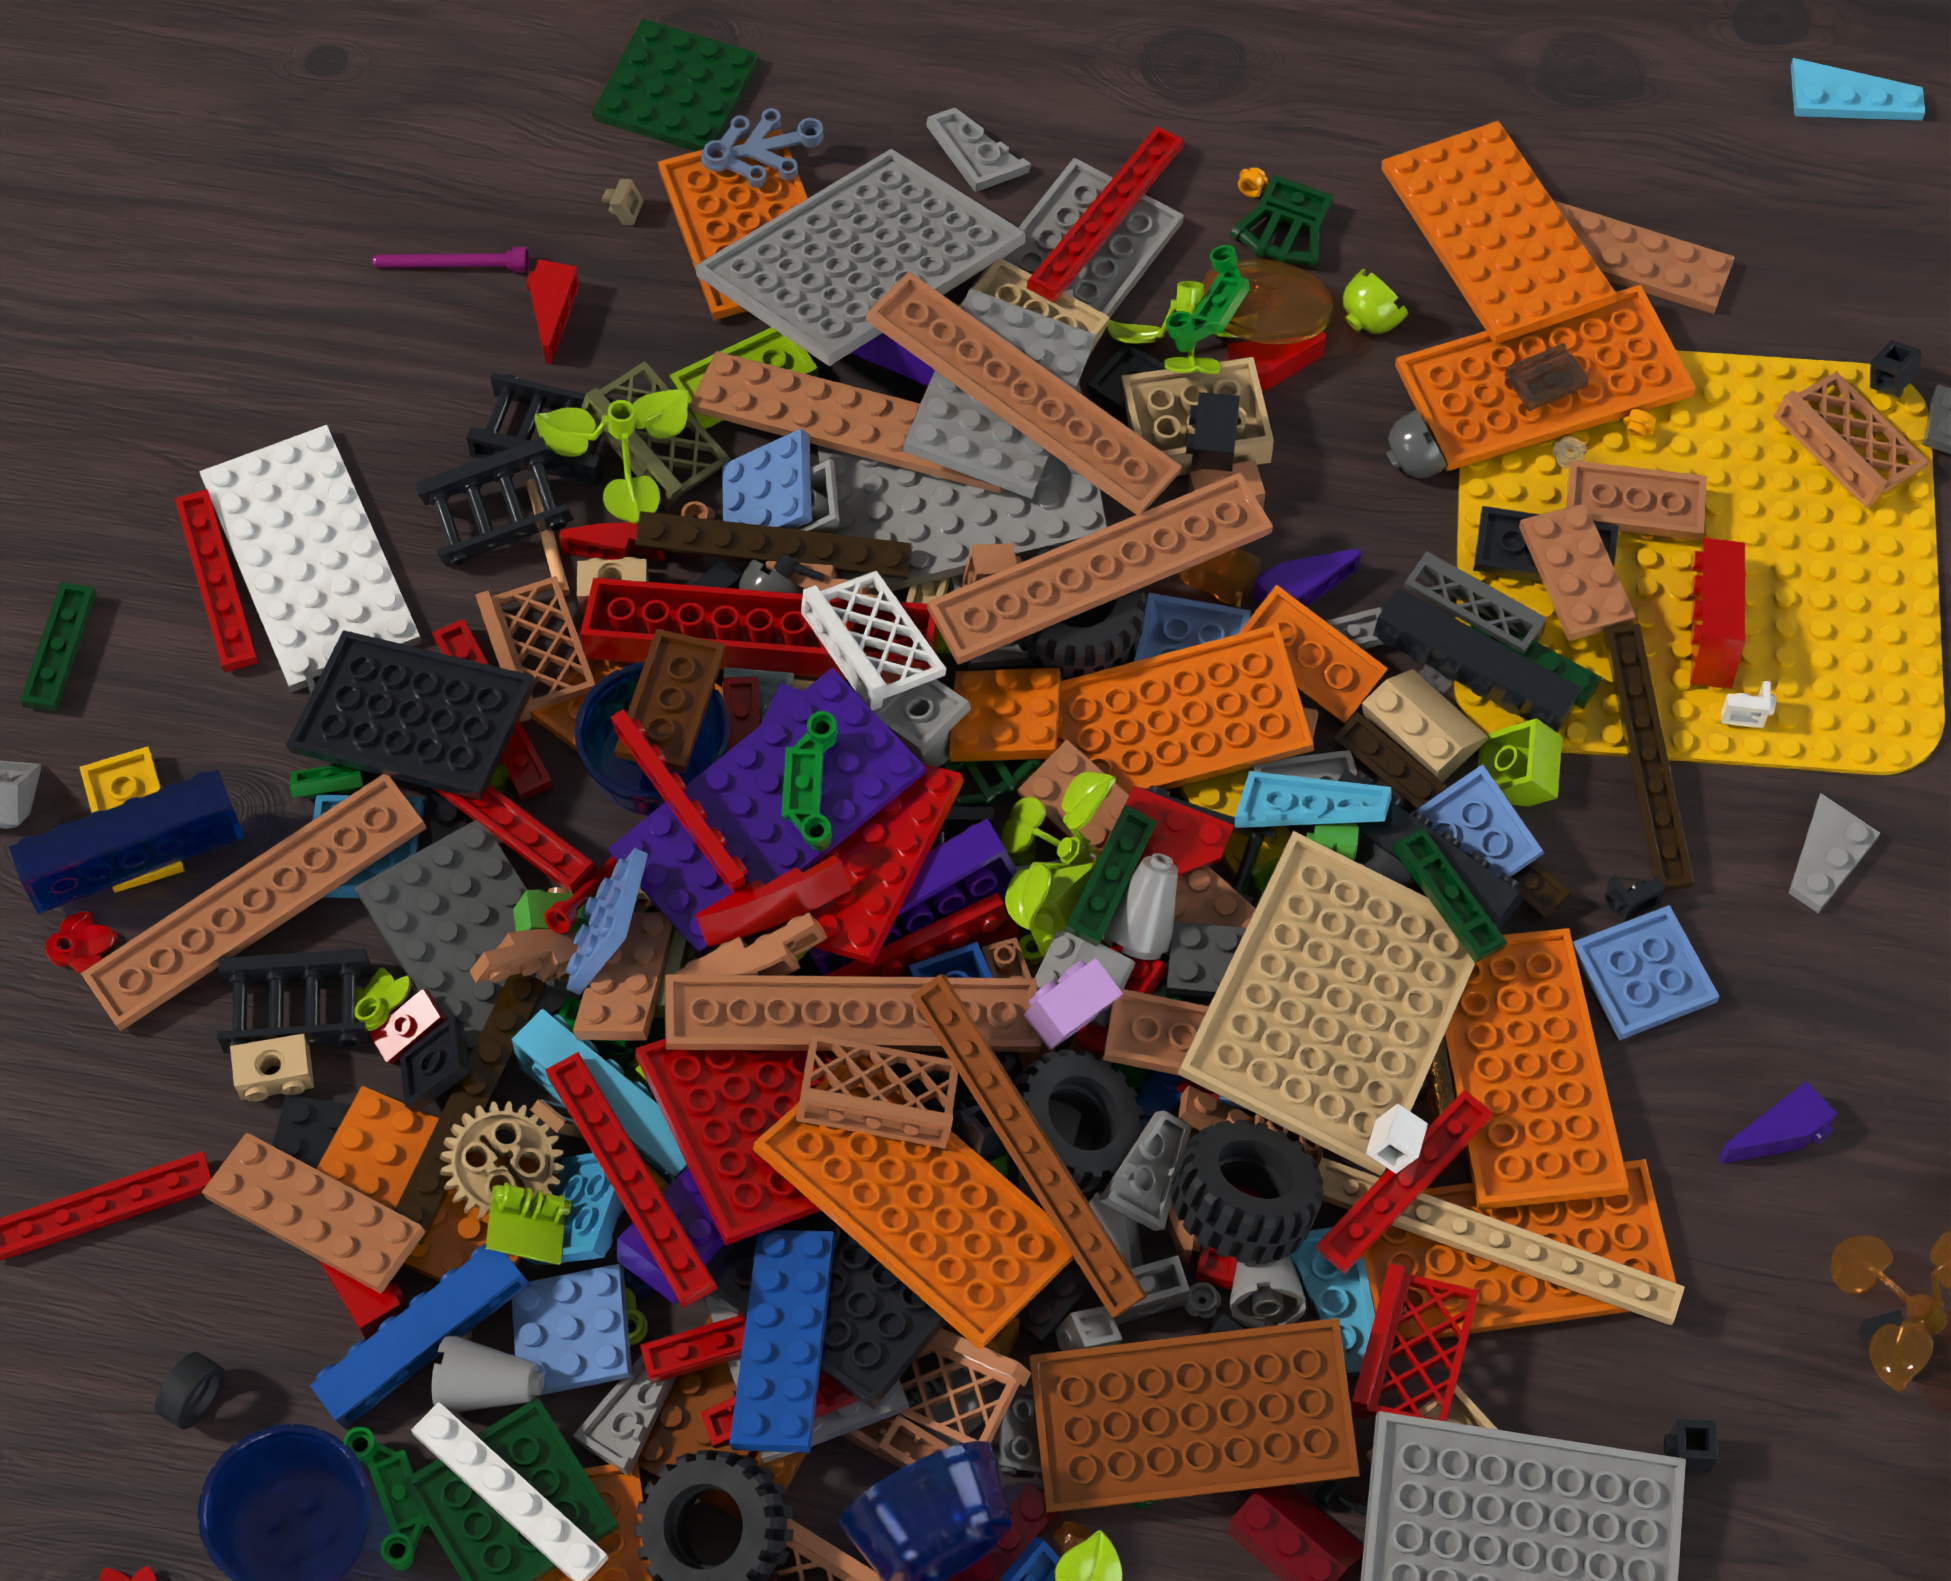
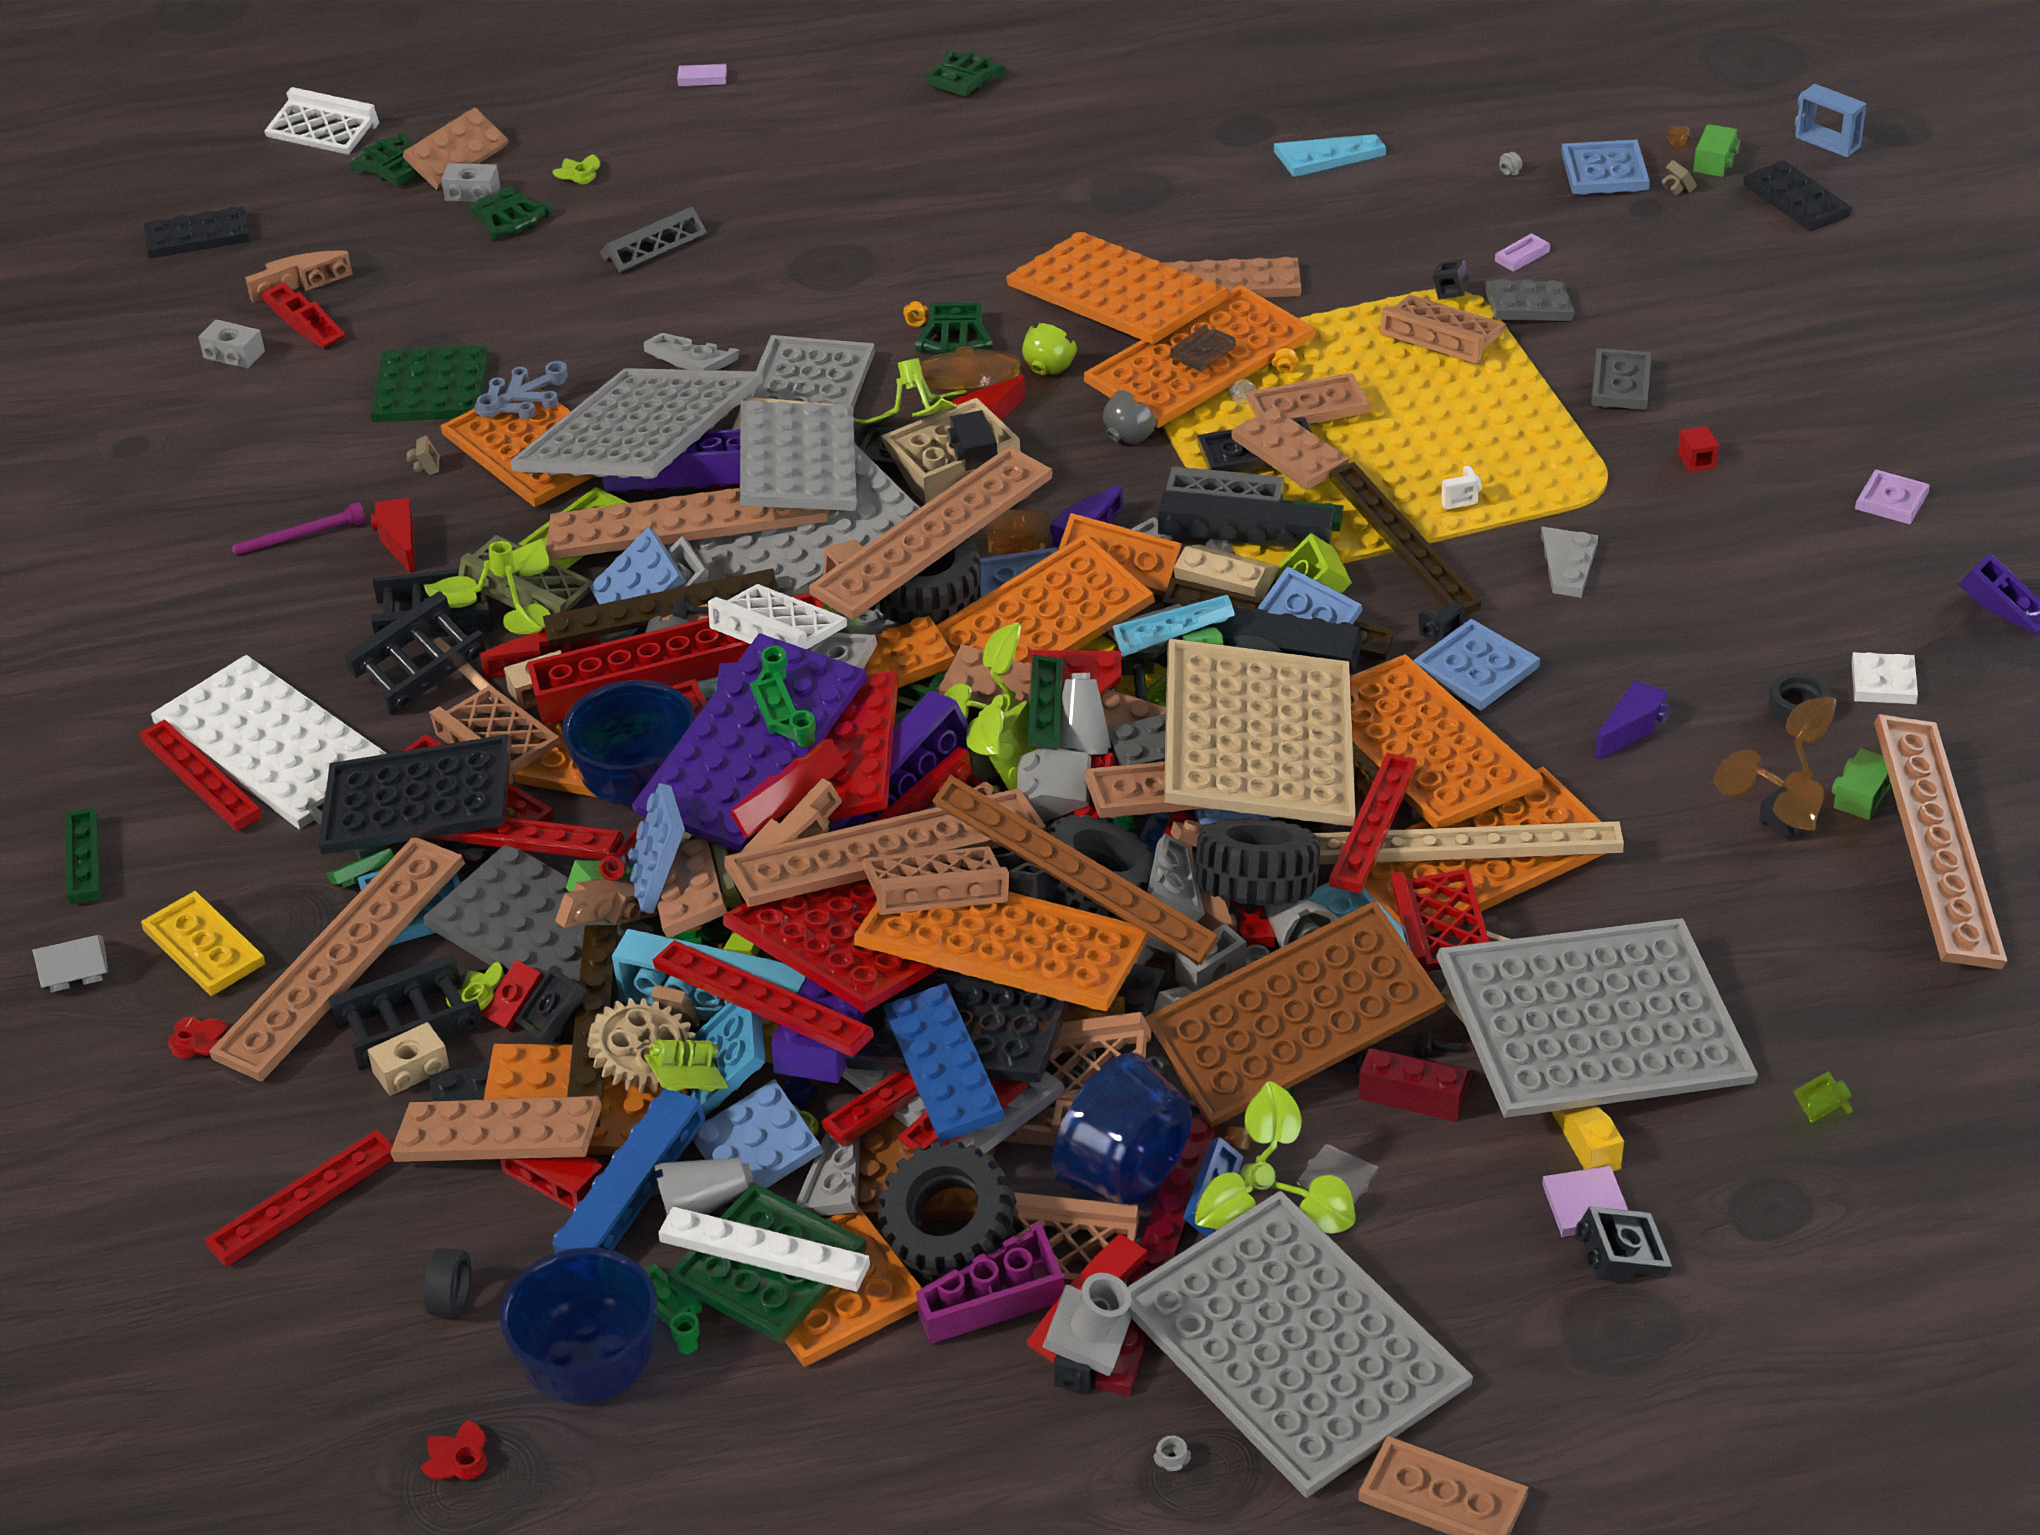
camera: 20 degrees left, 20 degrees down
clear blue brick [9,769,245,914] -> none
red plate [611,709,748,893] -> none
reddish brown plate [615,629,726,773] -> none
nougat plate [866,272,1182,515] -> none
lavender brick [1023,958,1123,1051] -> none
red tile [1026,126,1184,303] -> none
green plate [1166,245,1251,352] -> none
white brick [1366,1103,1428,1174] -> none
dark green plate [1392,828,1508,963] -> none
black brick [1663,1419,1718,1473] -> none
red wedge [1690,538,1745,689] -> none

